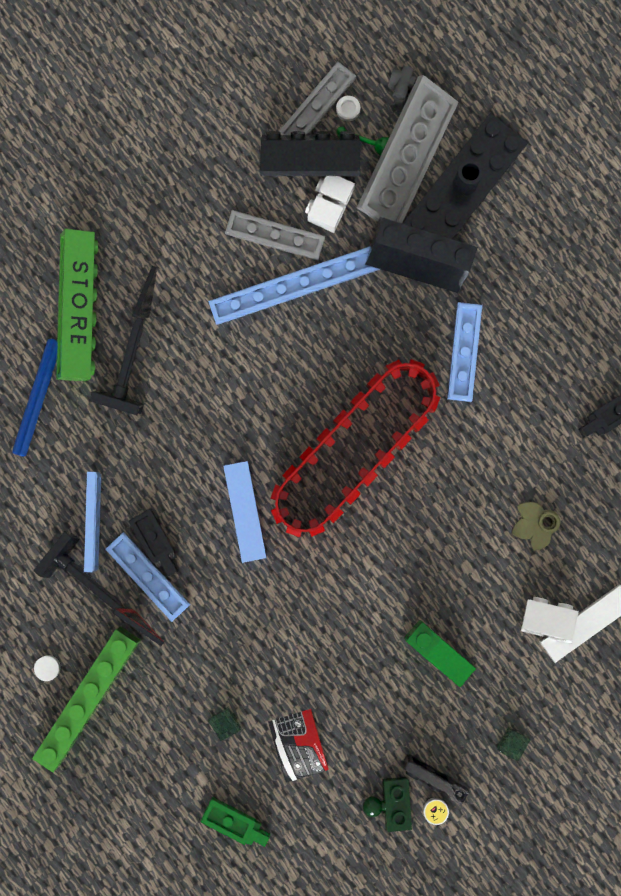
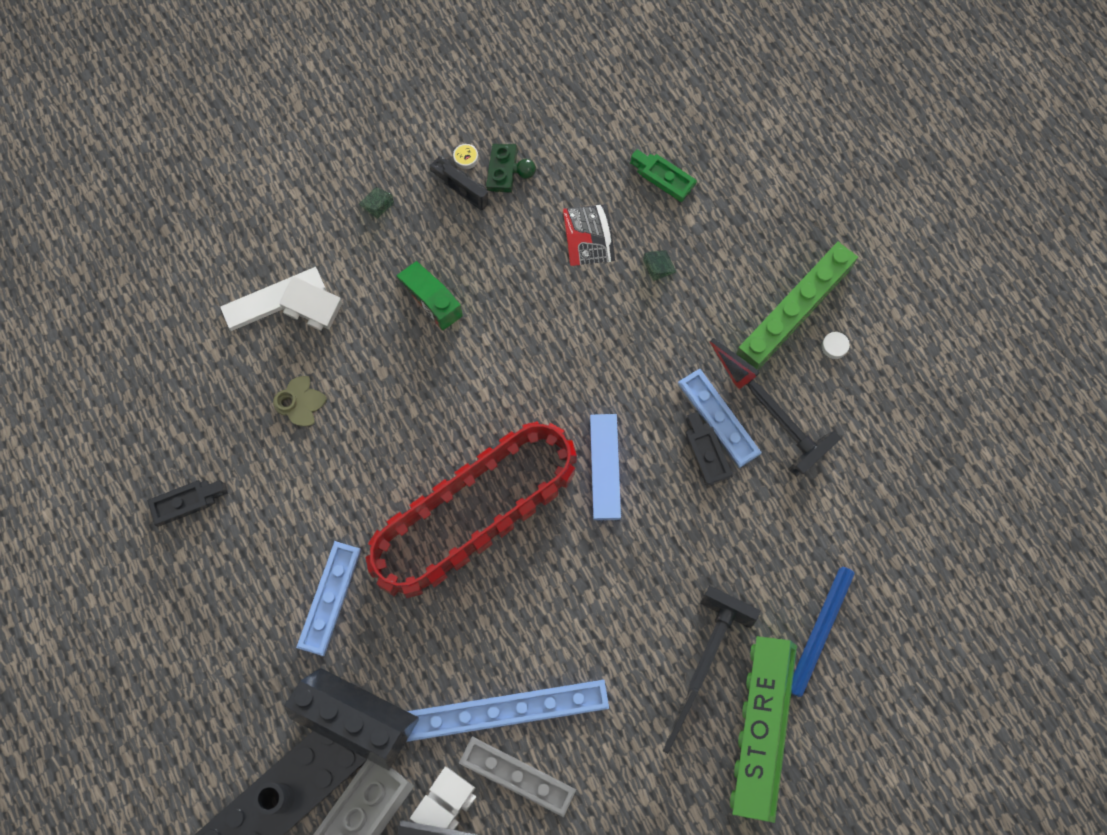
camera: 170 degrees left, 15 degrees down
light blue tile [84,472,101,572] -> none

